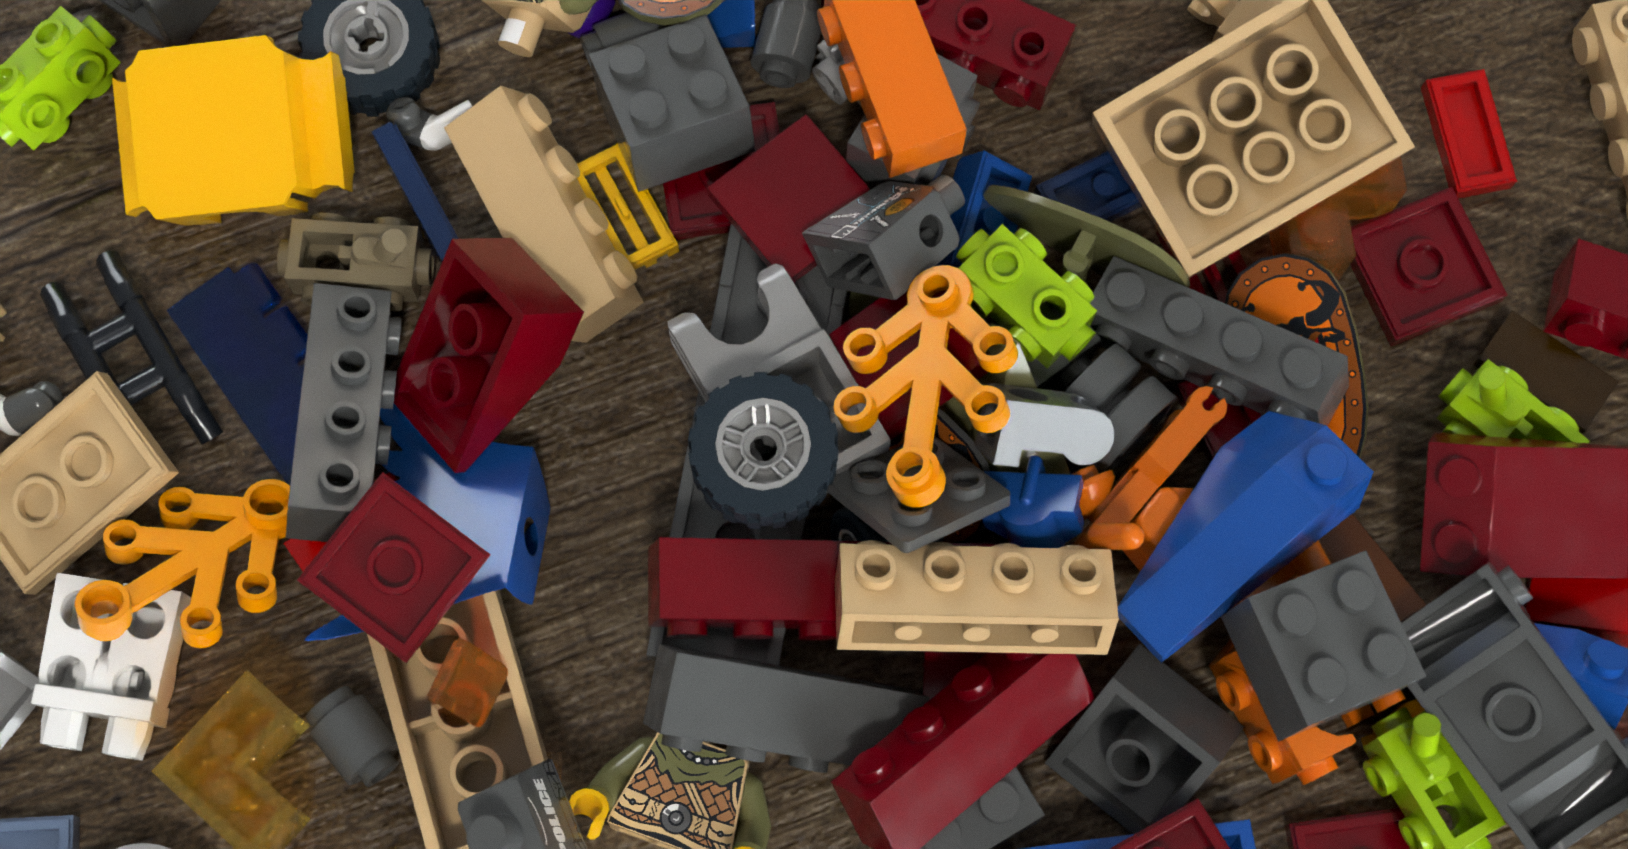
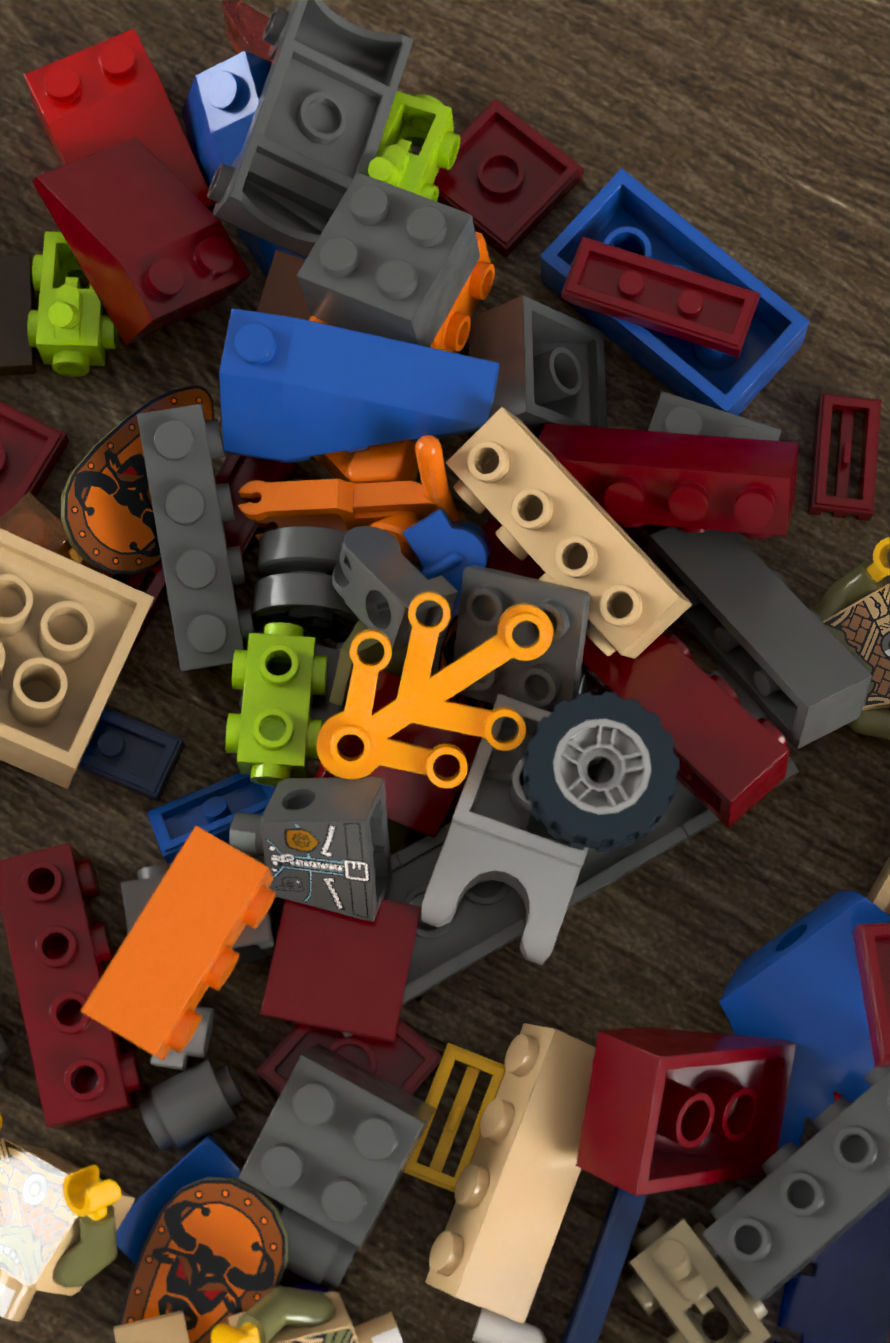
camera: 130 degrees left, 0 degrees up
olive shield [983,185,1190,288] -> none

